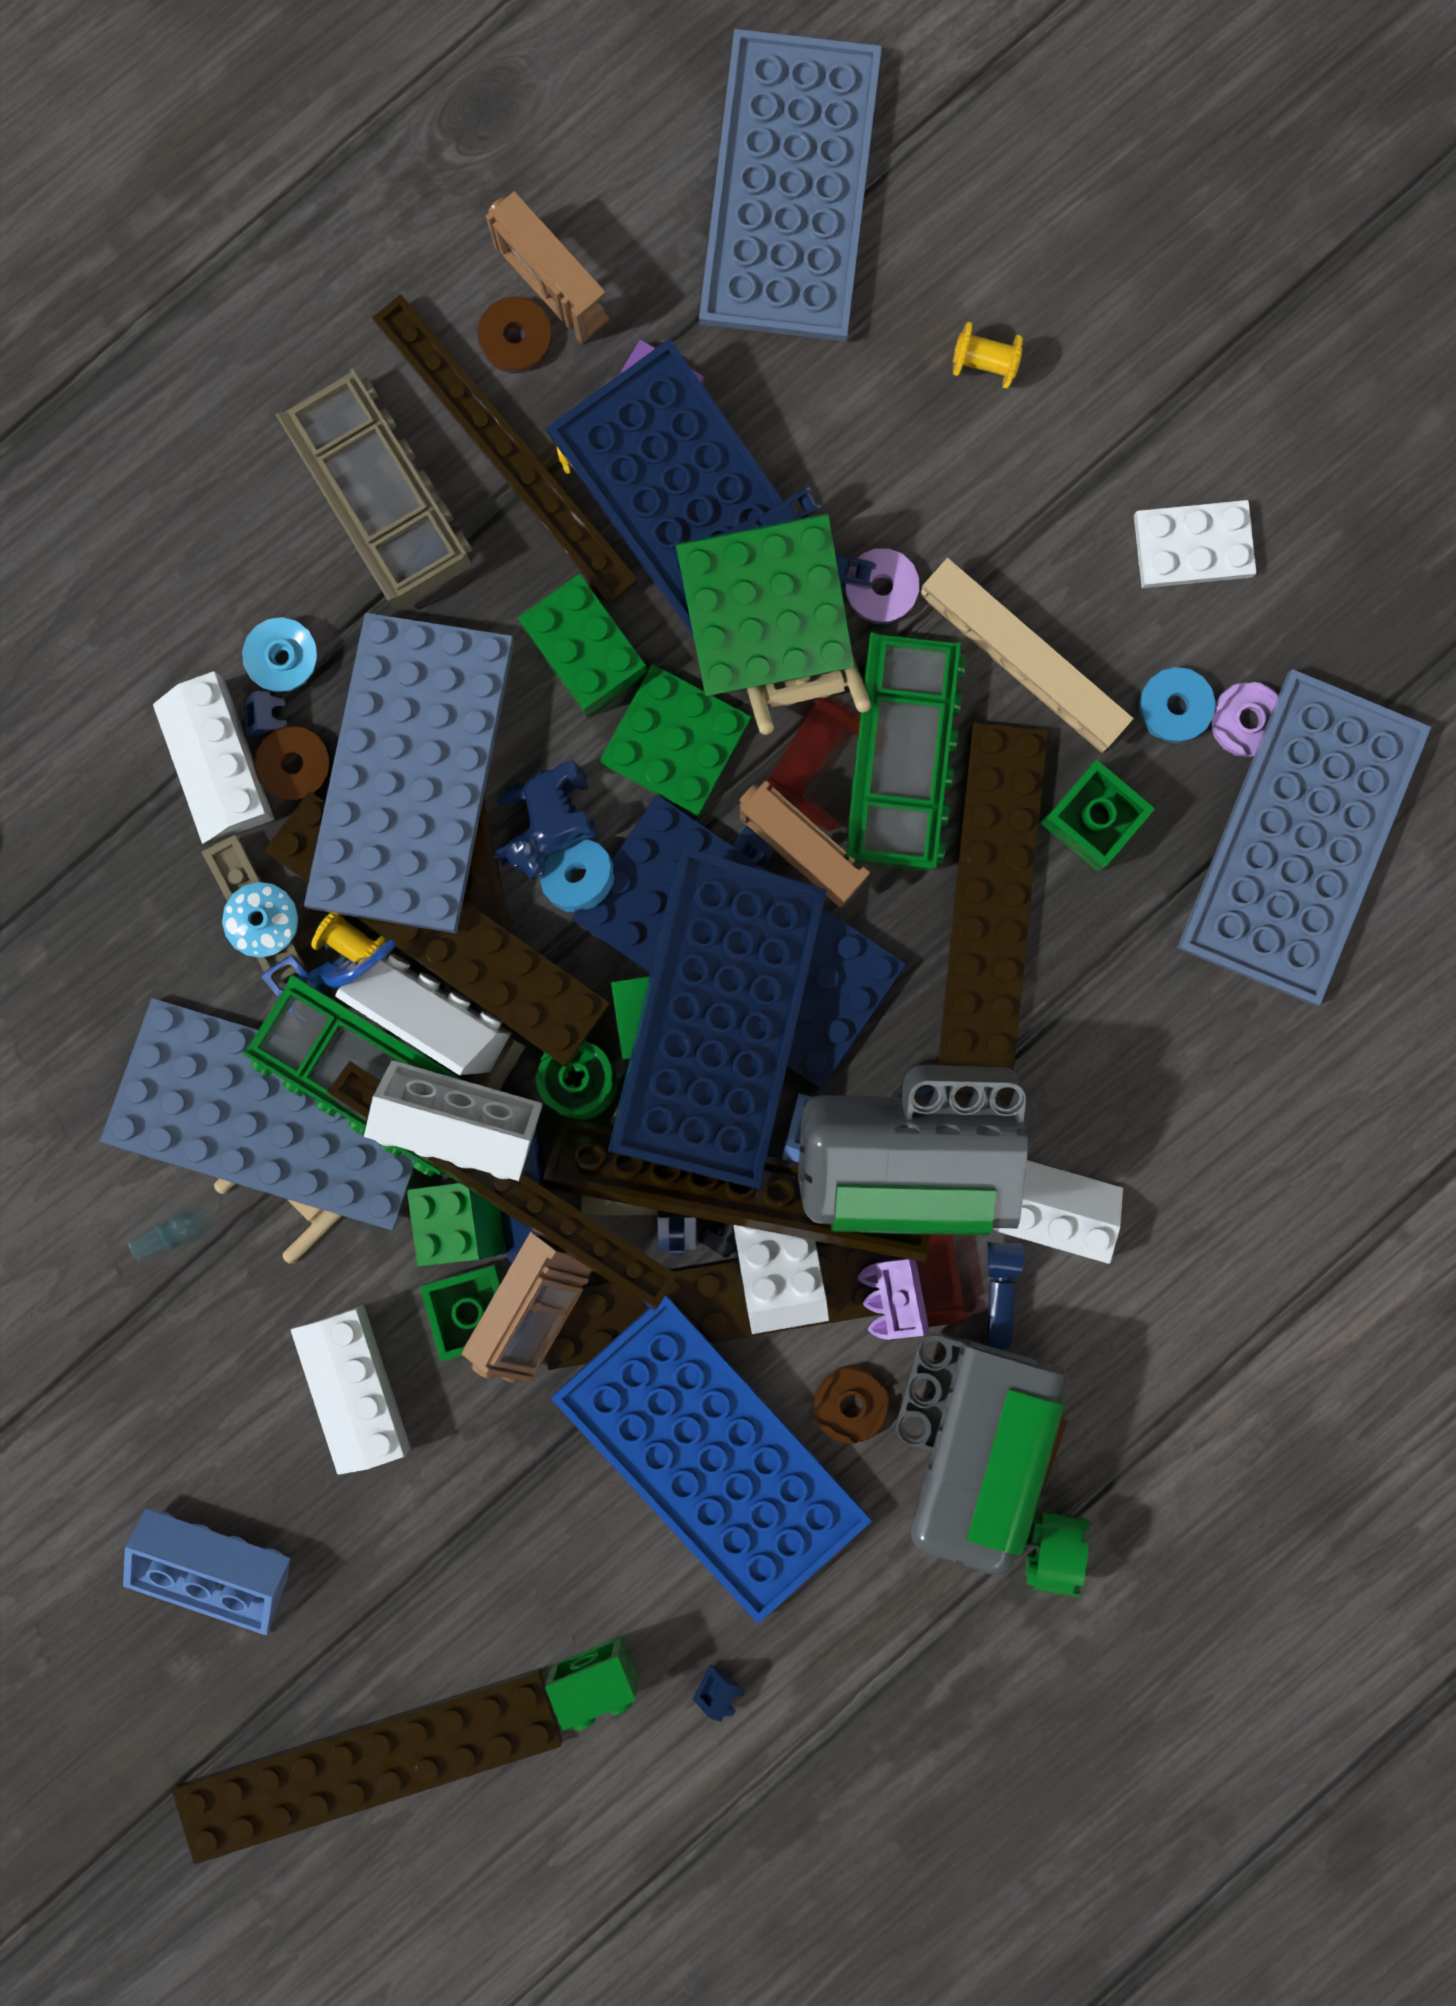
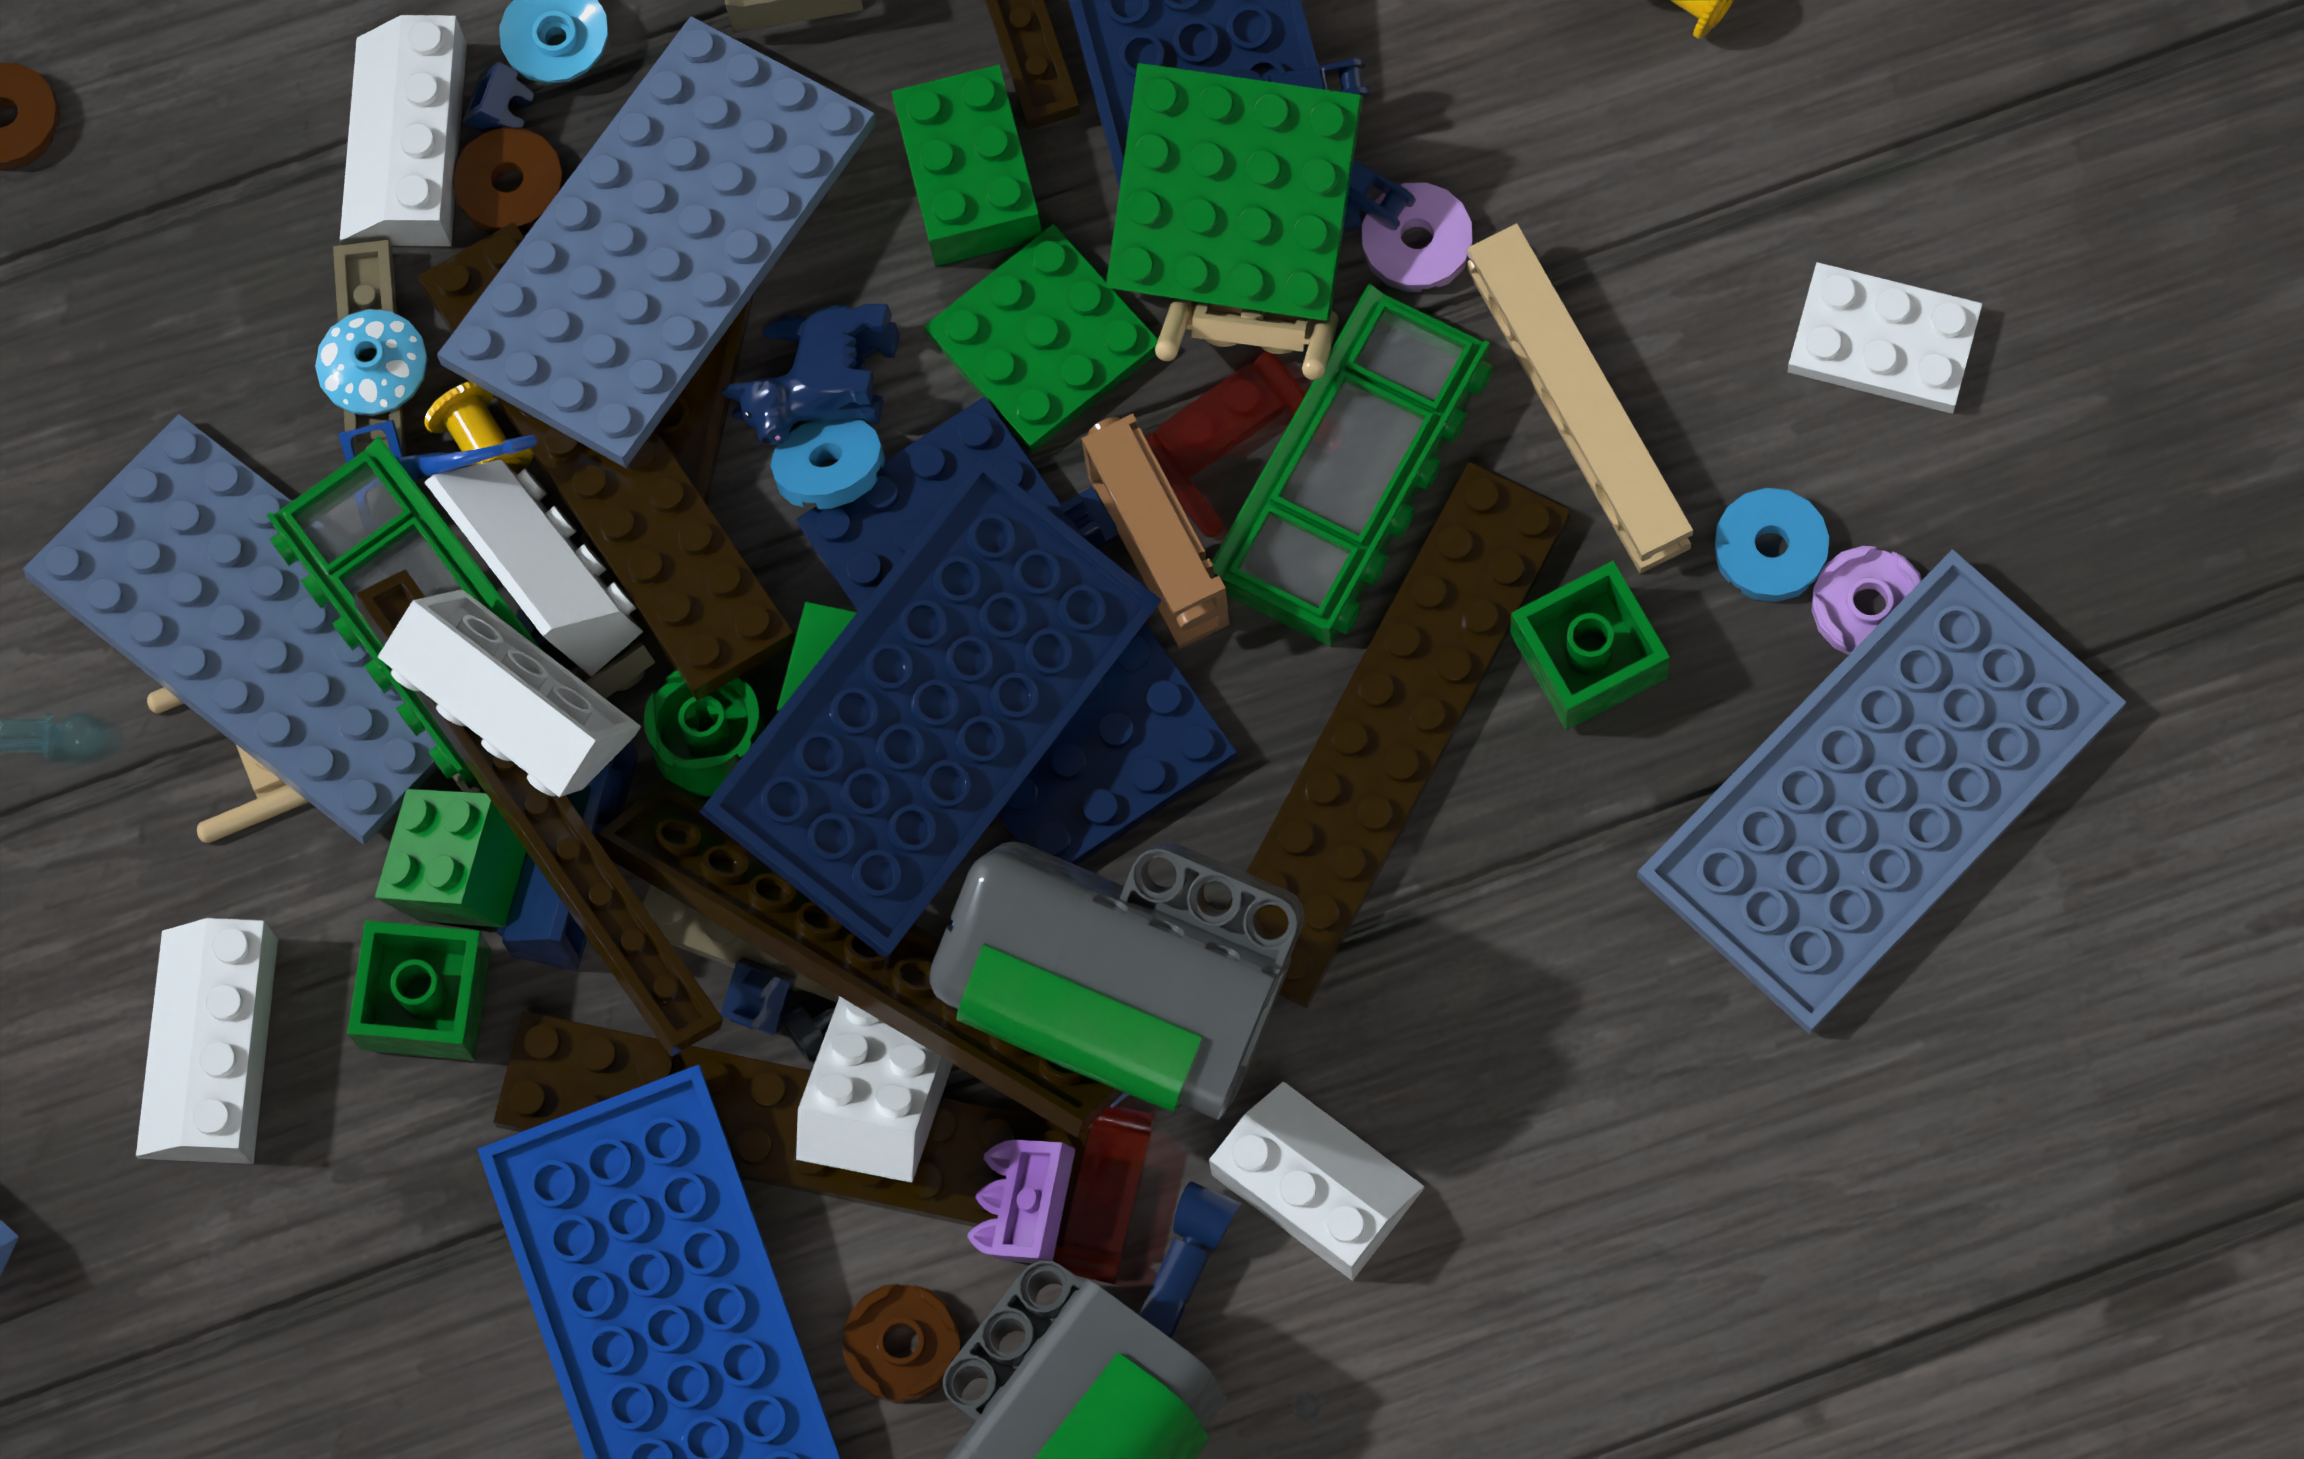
camera: 30 degrees right, 15 degrees down
medium nougat door [461,1232,593,1383] -> none

